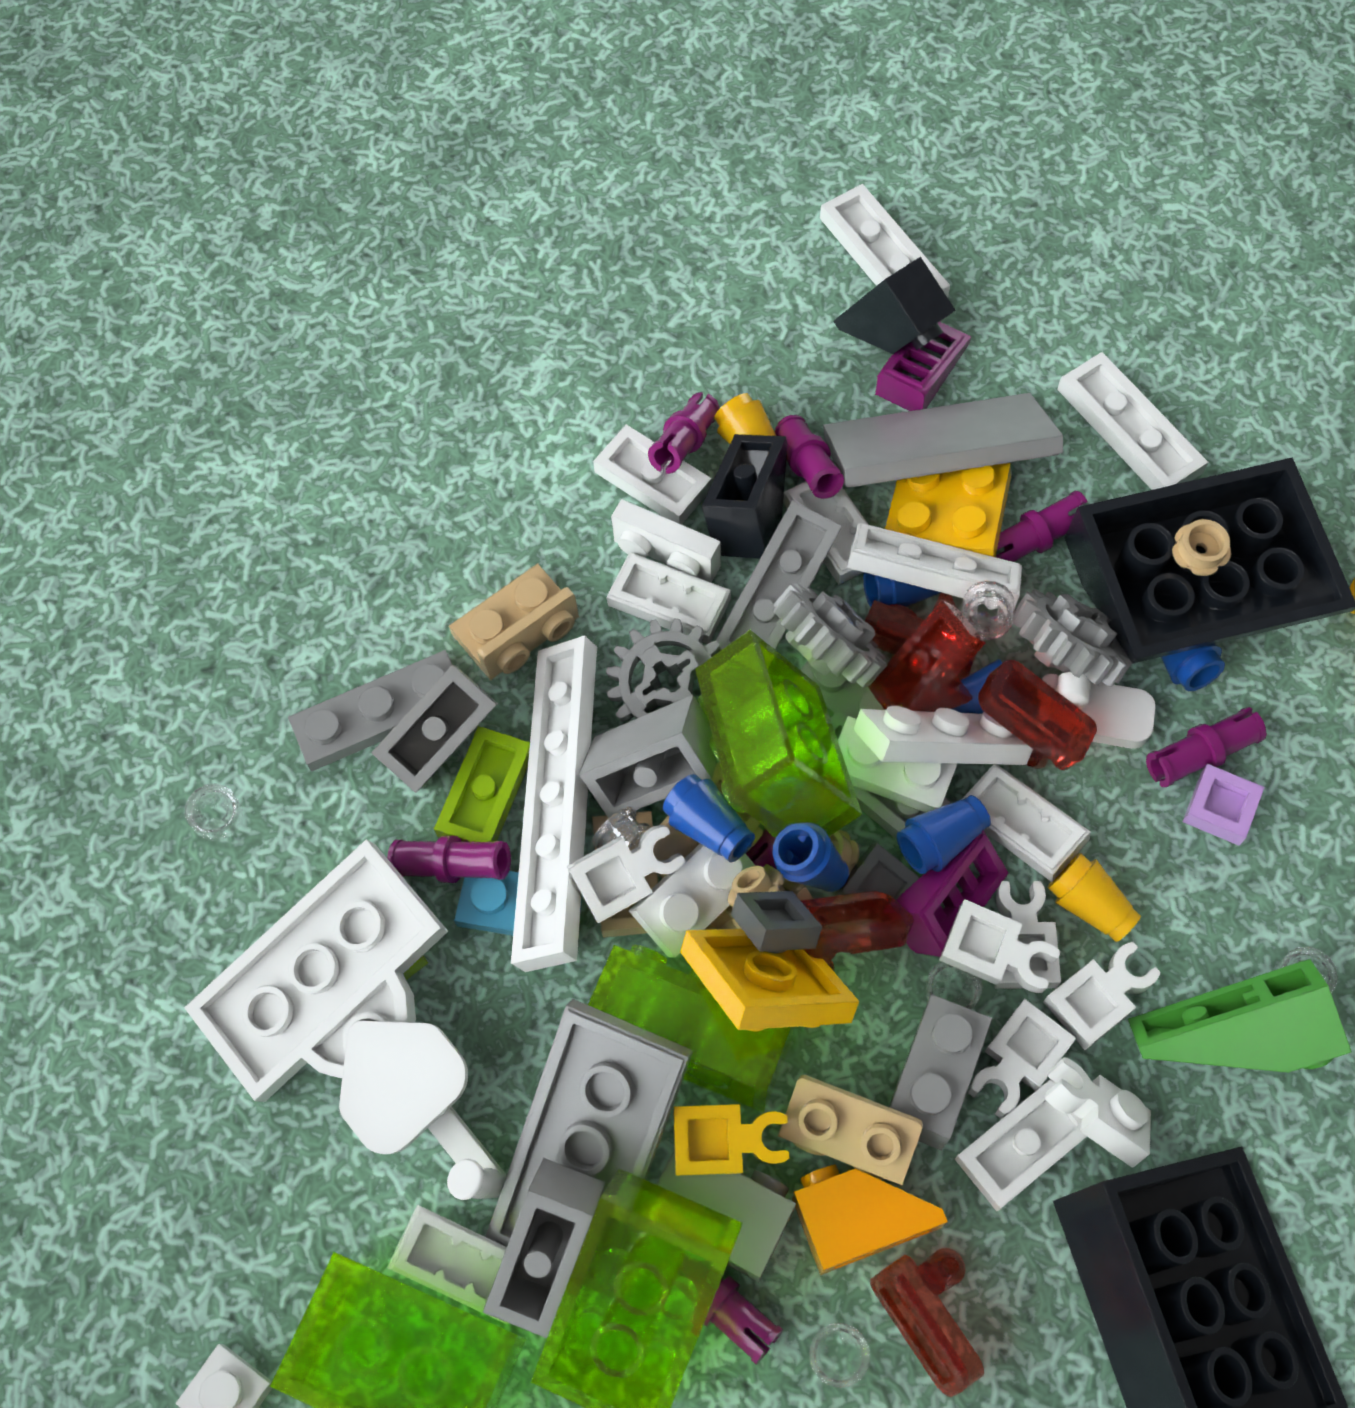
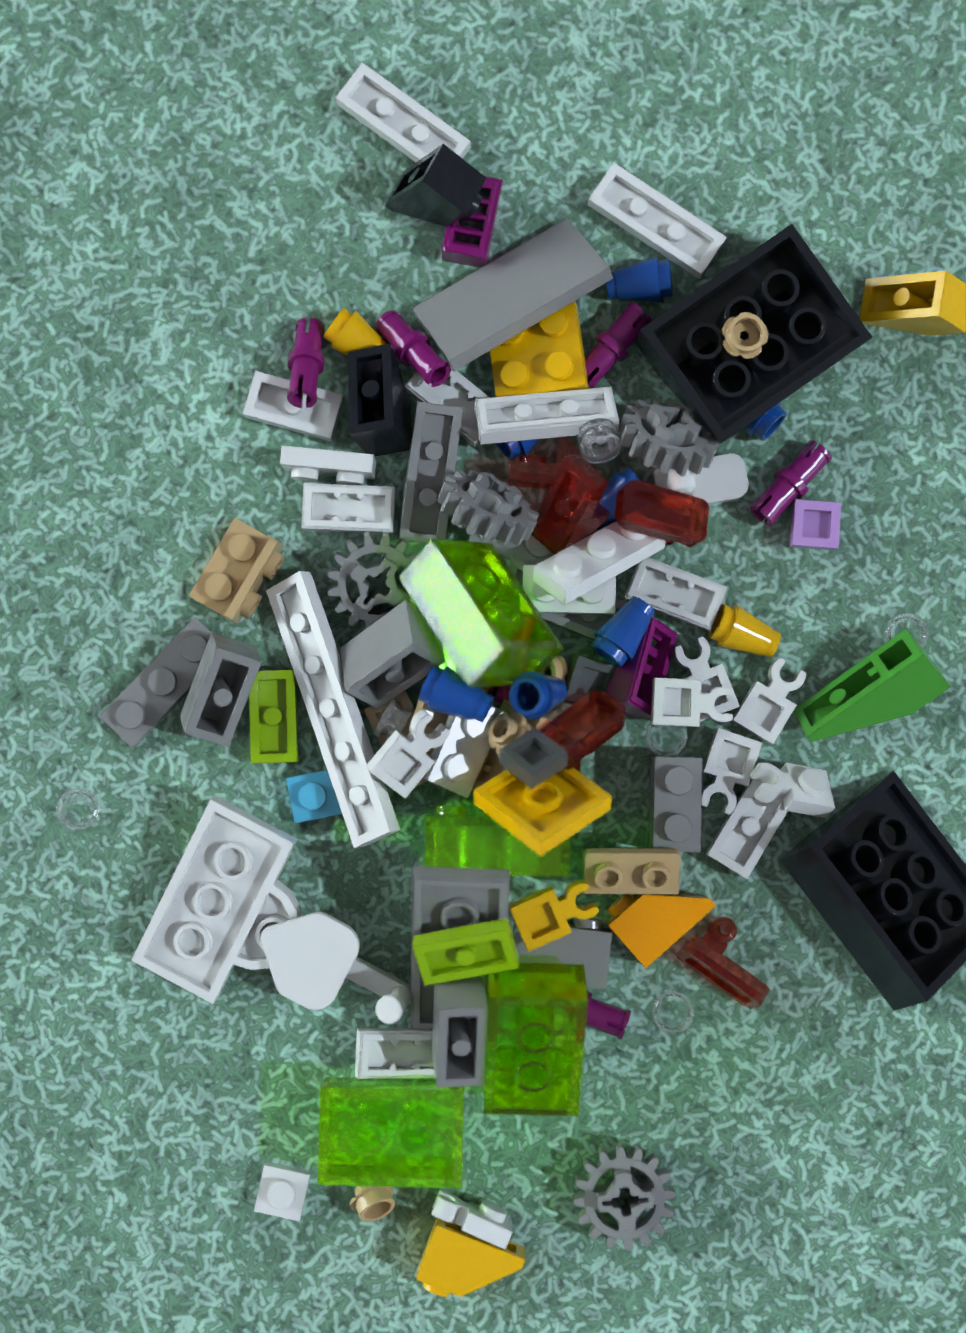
camera: 20 degrees left, 20 degrees up
magenta pin [387,836,511,883] -> none
none -> lime plate [412,918,519,986]
none -> blue cone [606,256,673,303]

